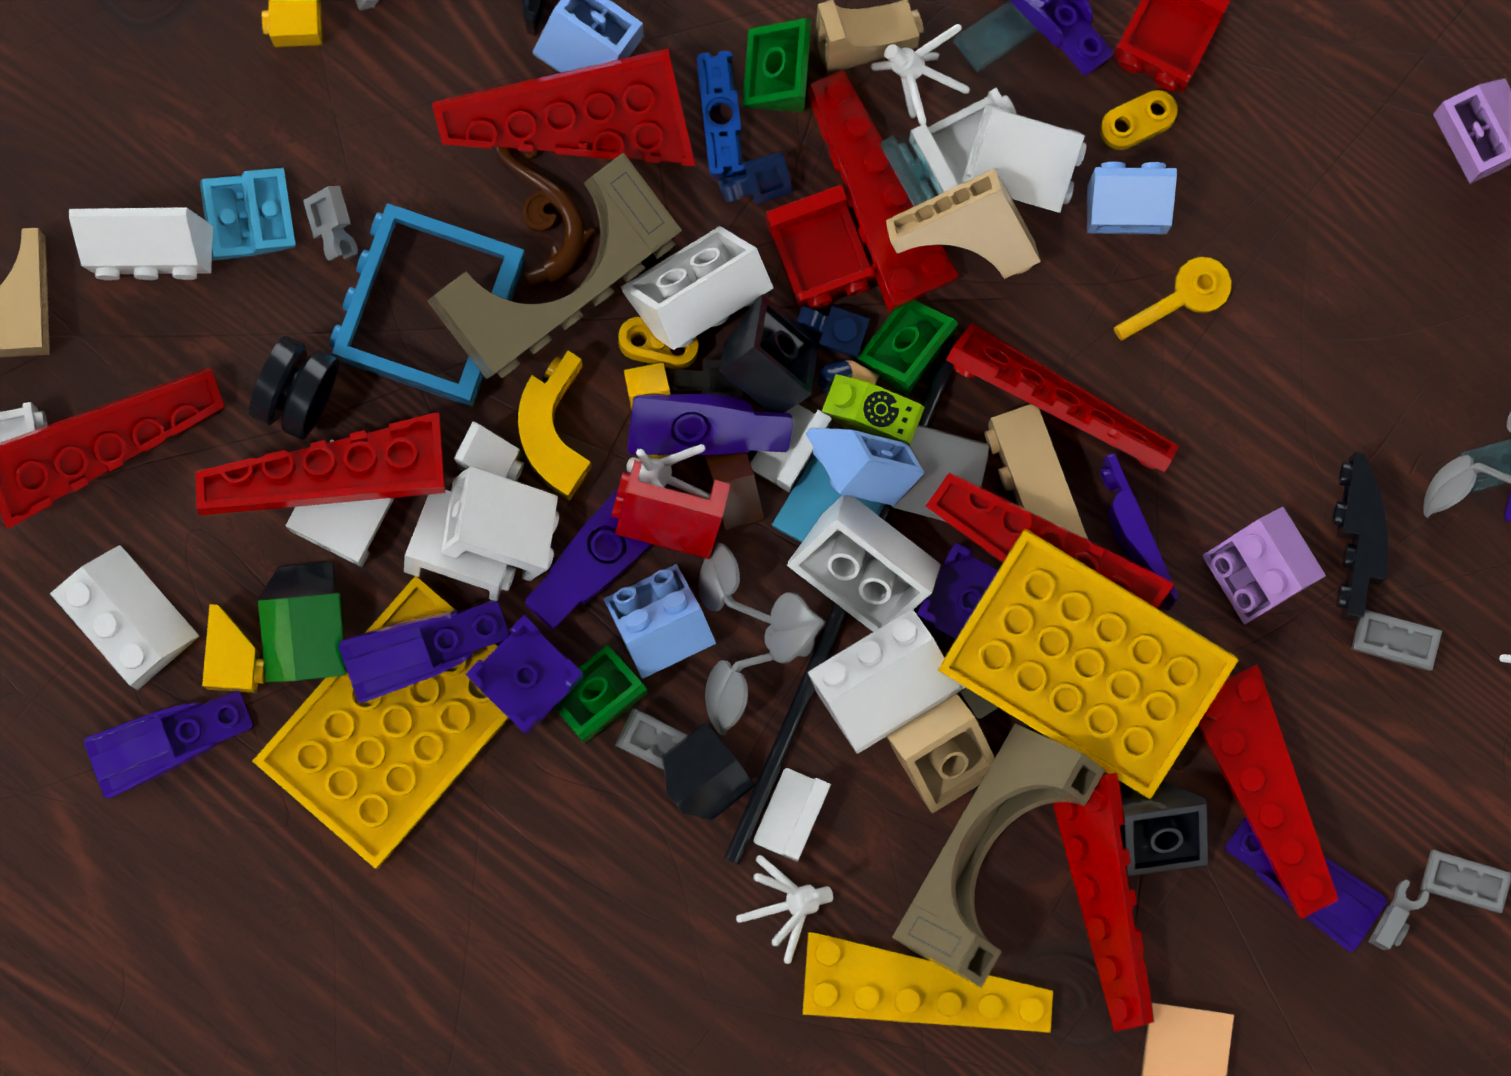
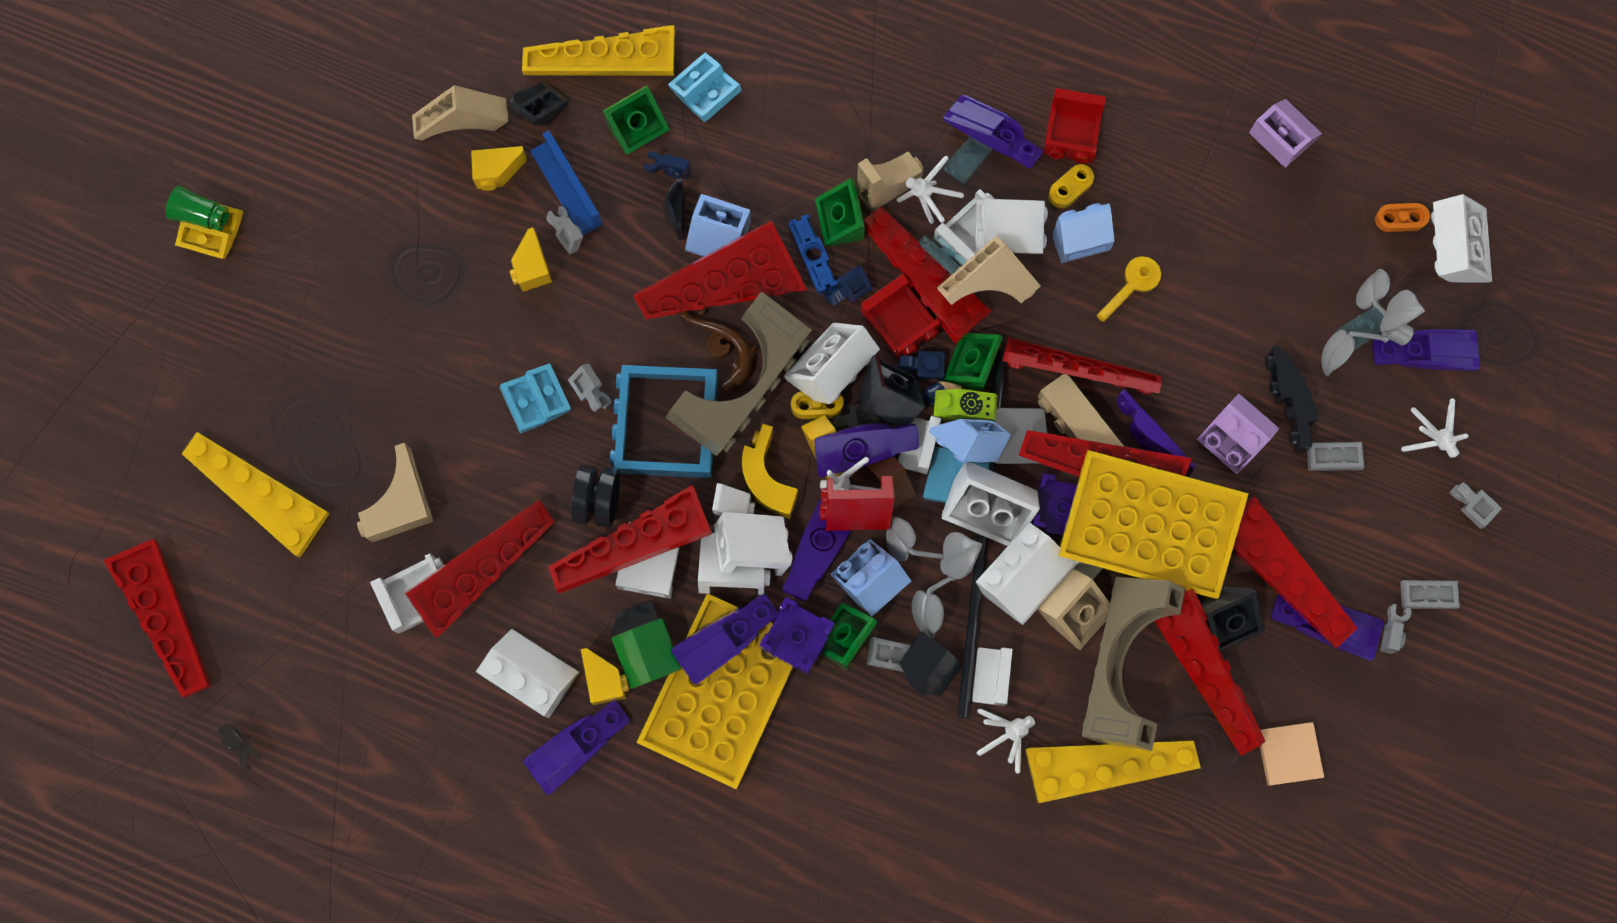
camera: 10 degrees left, 5 degrees down
white slope [69,207,213,281] -> none

